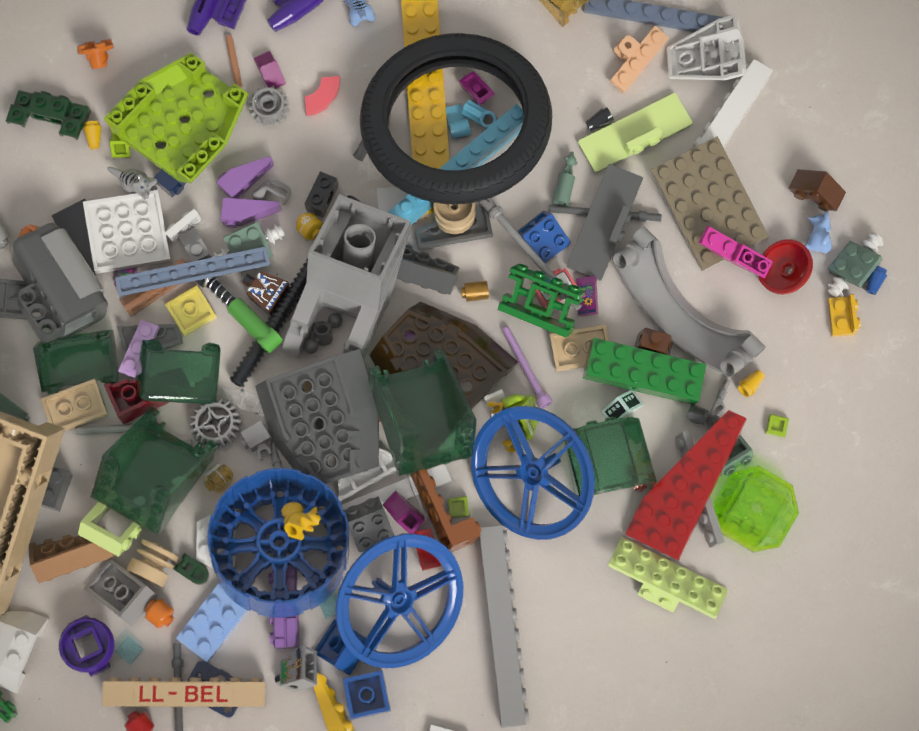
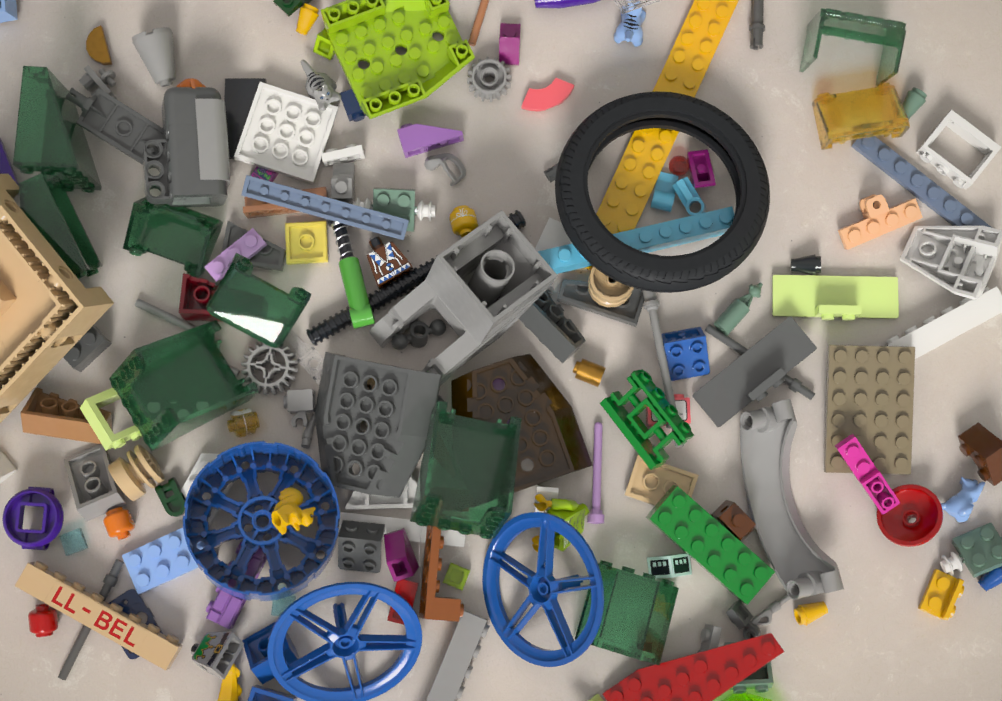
camera: 30 degrees right, 5 degrees up
tan plate [40,379,108,432] -> none
medium lavender slope [221,198,281,228] -> none
black brick [304,171,339,218] -> none
tile [576,276,598,317] -> none
lime tile [765,414,789,438] -> none
none -> clear red plate [669,156,689,176]

